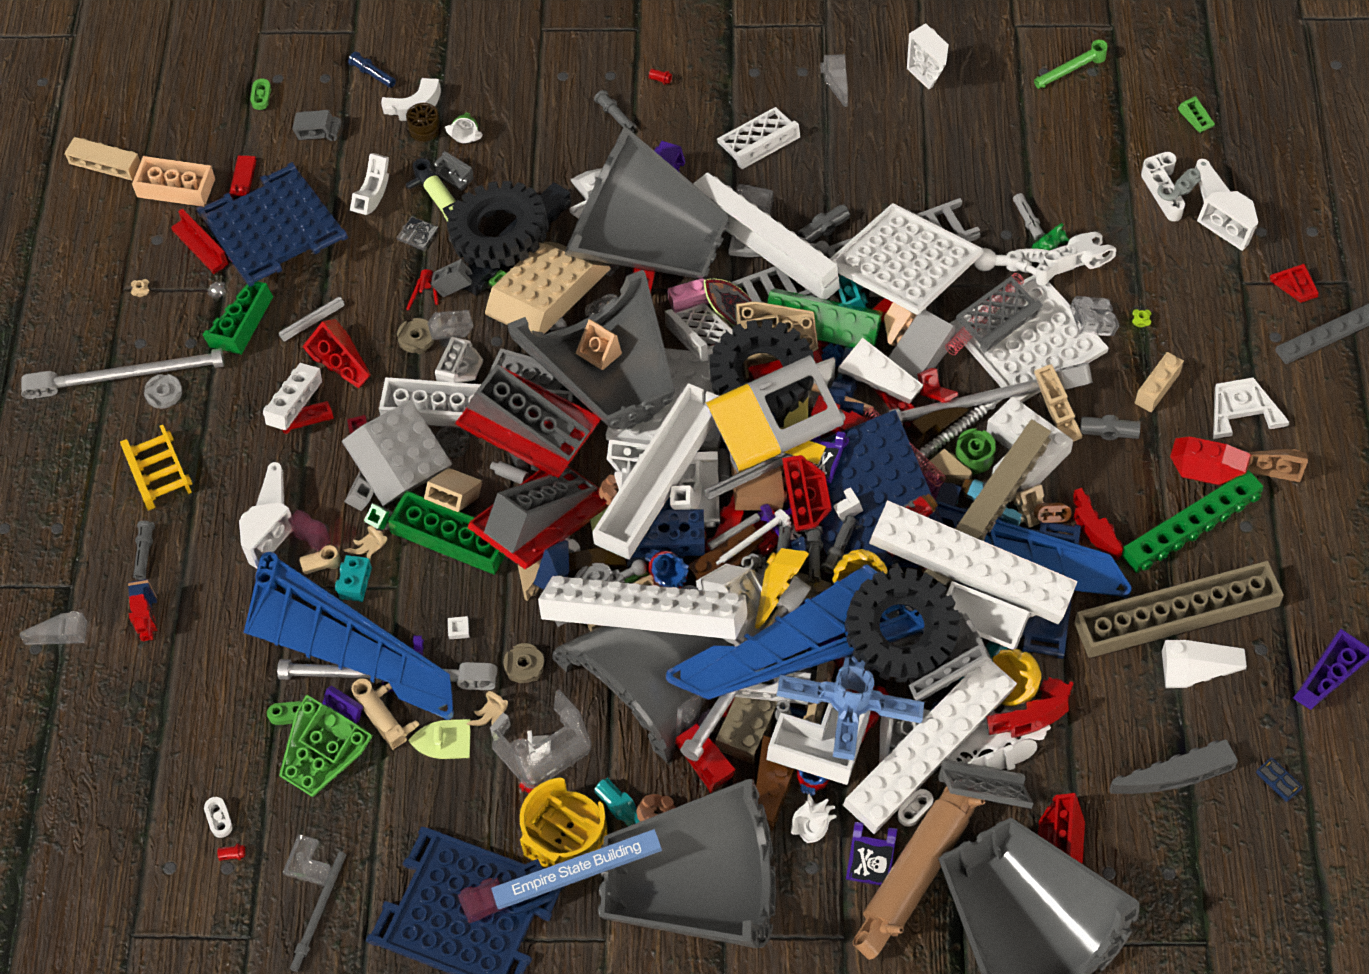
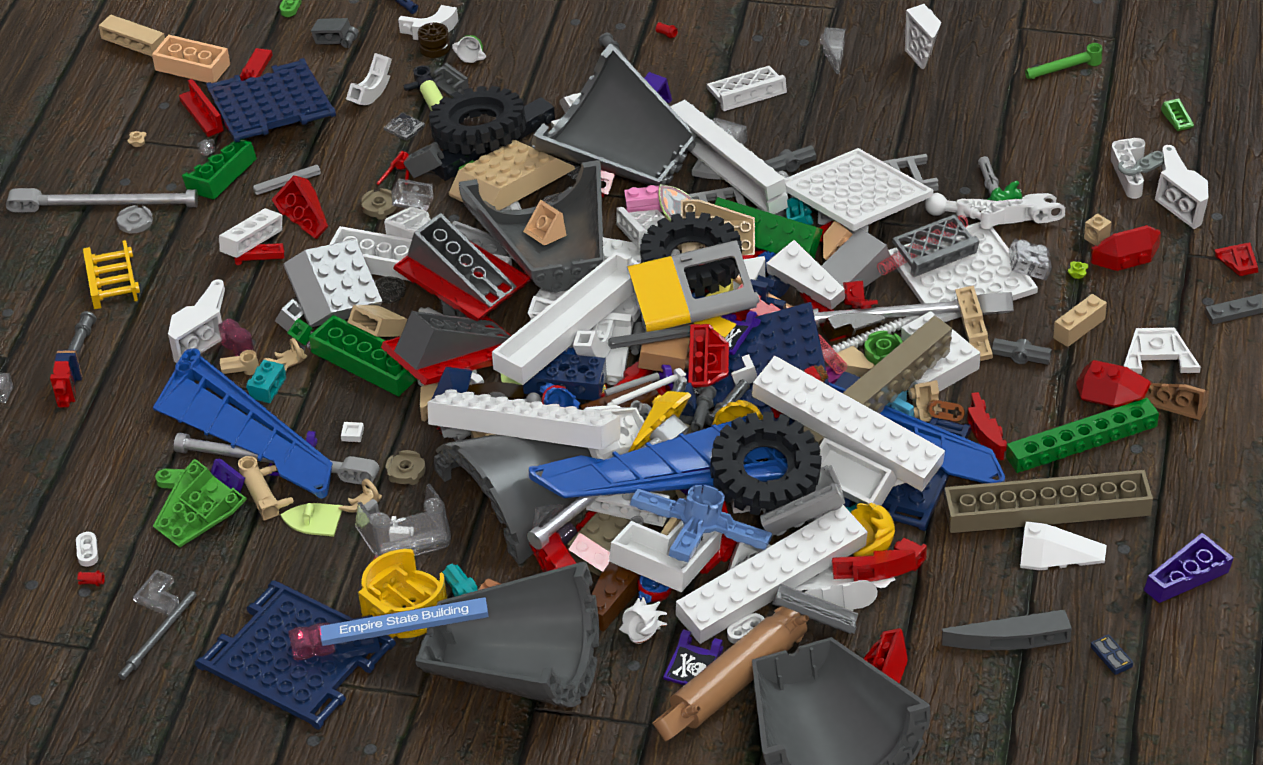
camera: 10 degrees right, 15 degrees down
none -> bracket [568,533,610,571]
none -> tan brick [1084,214,1111,246]
none -> red wedge [1090,225,1161,271]

